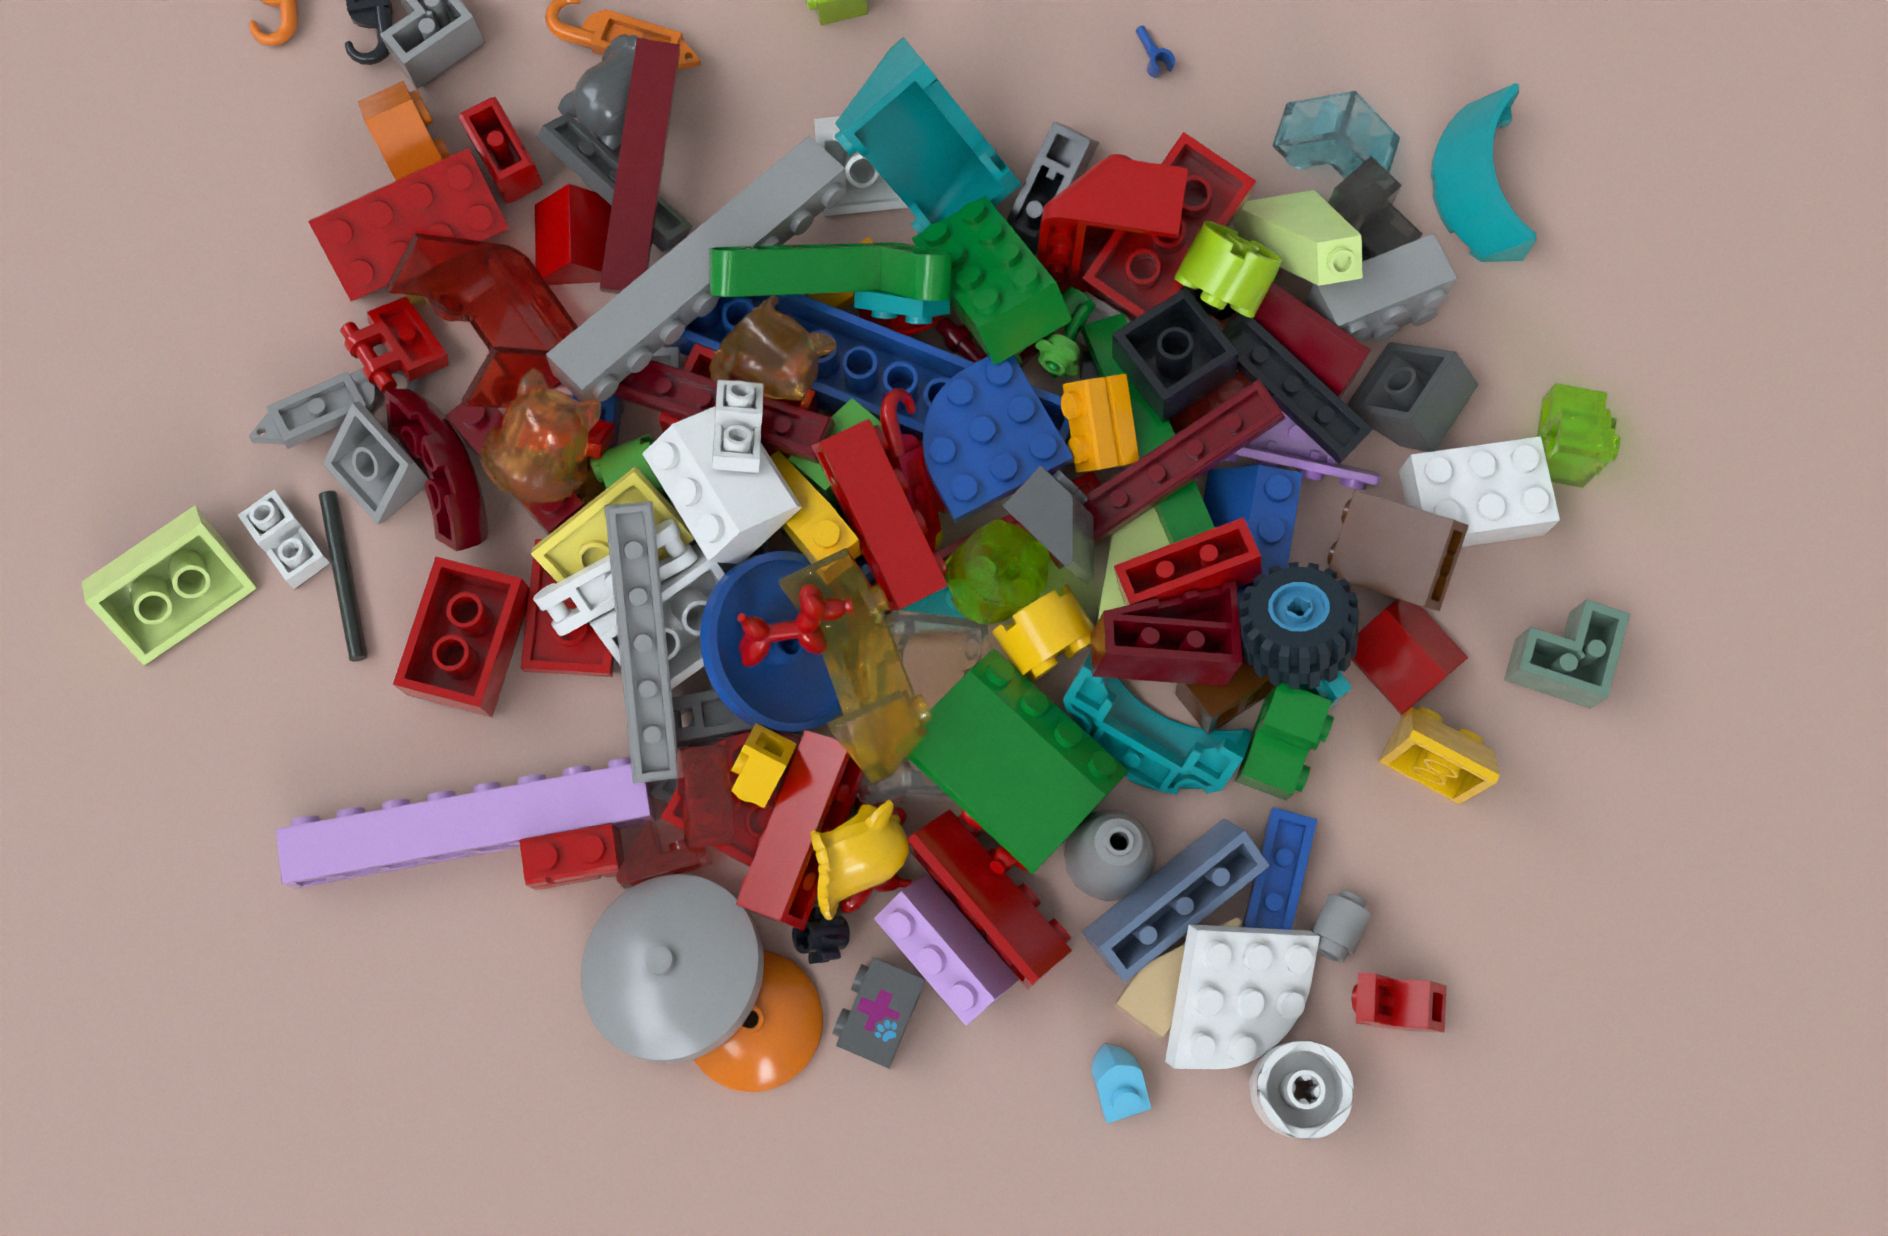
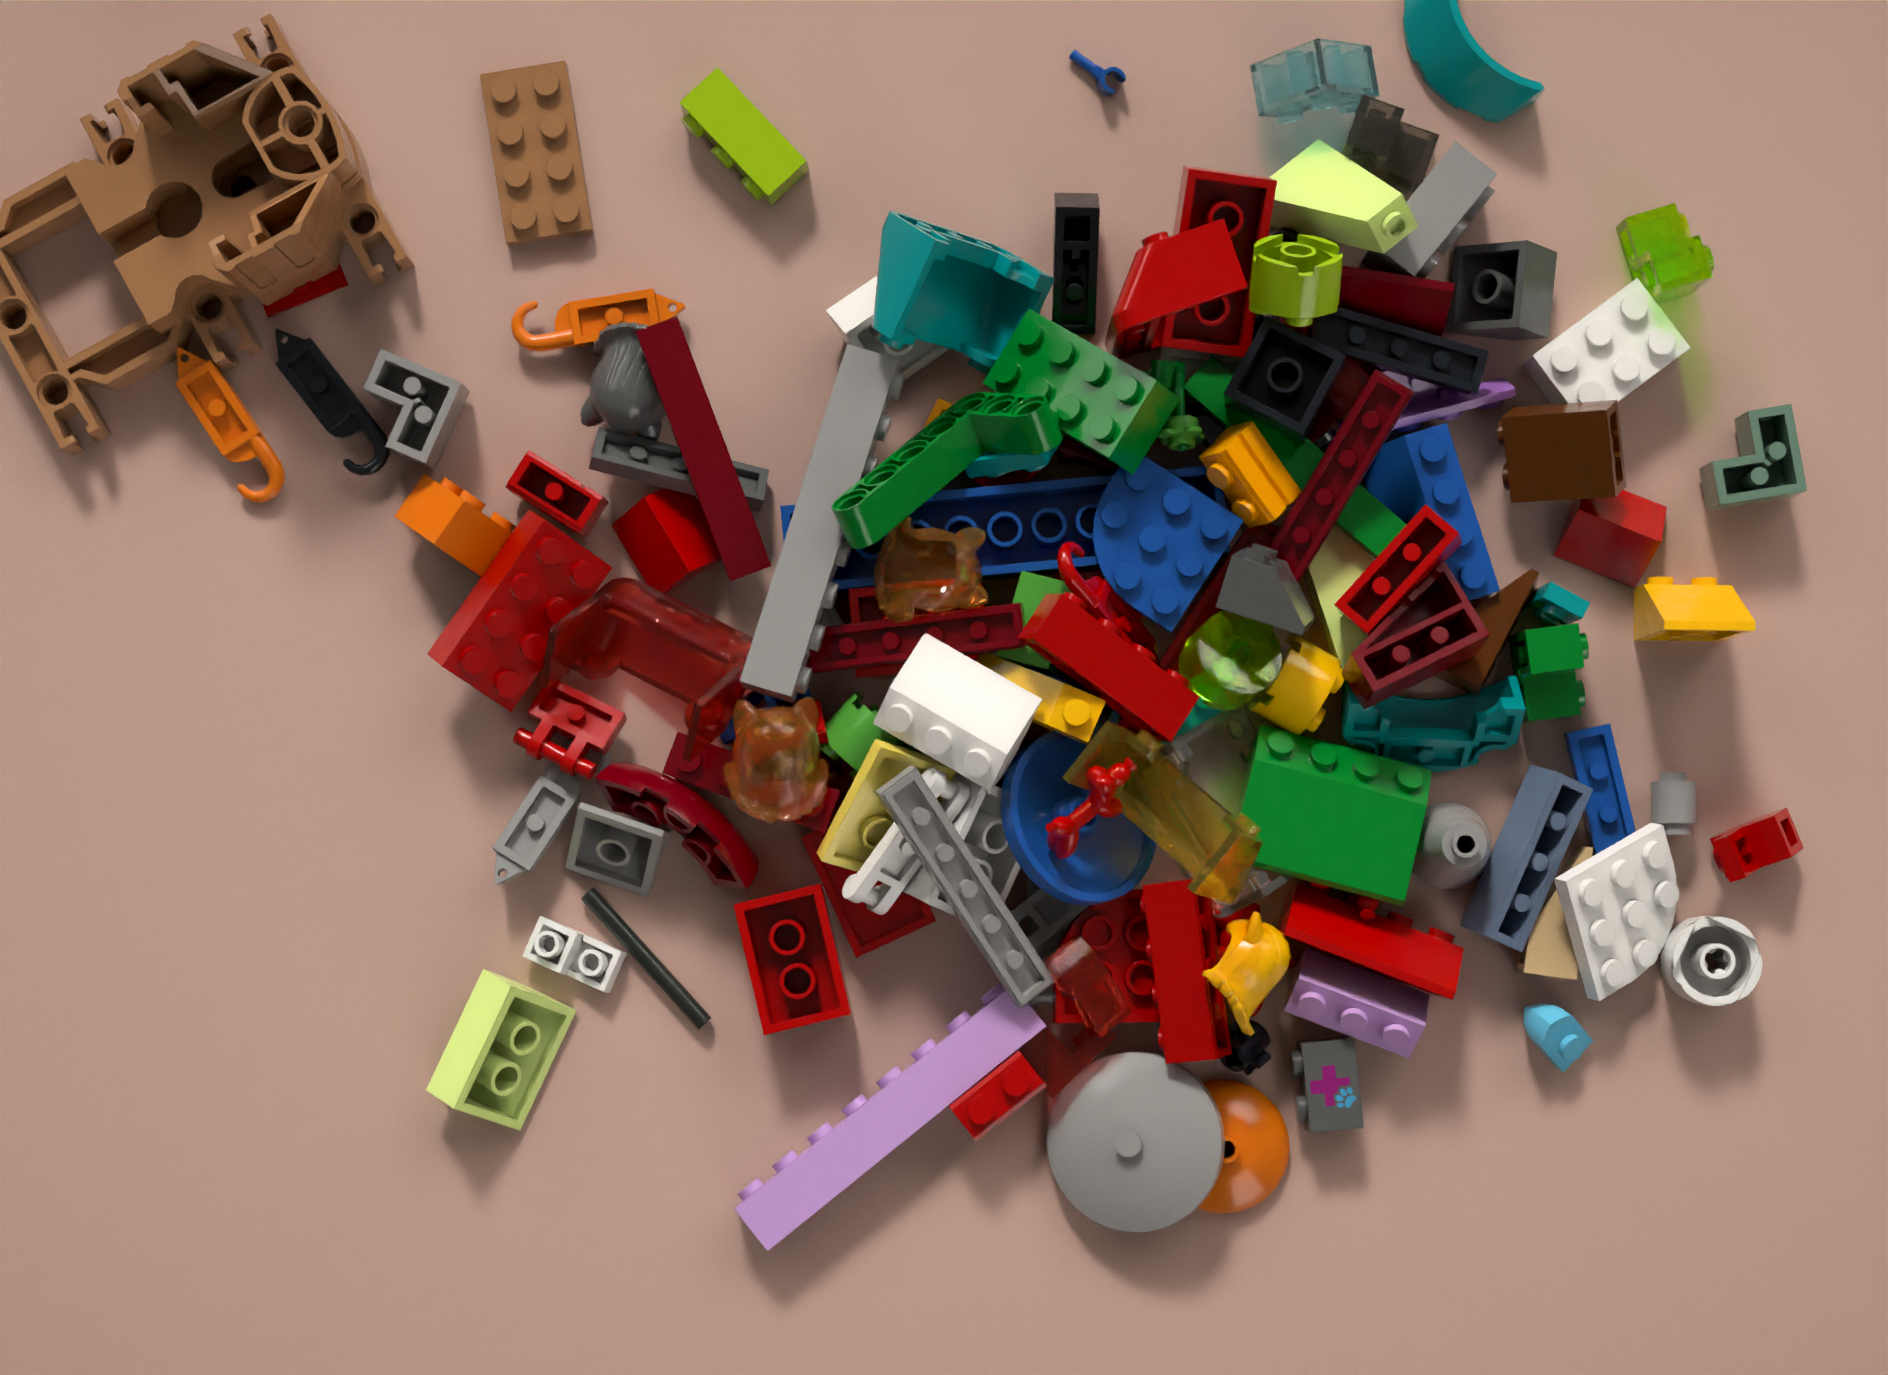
camera: 25 degrees left, 10 degrees up
white slope [712,380,763,473] -> none
yellow brick [731,723,797,808] -> none
black wheel [1239,562,1359,690] -> none

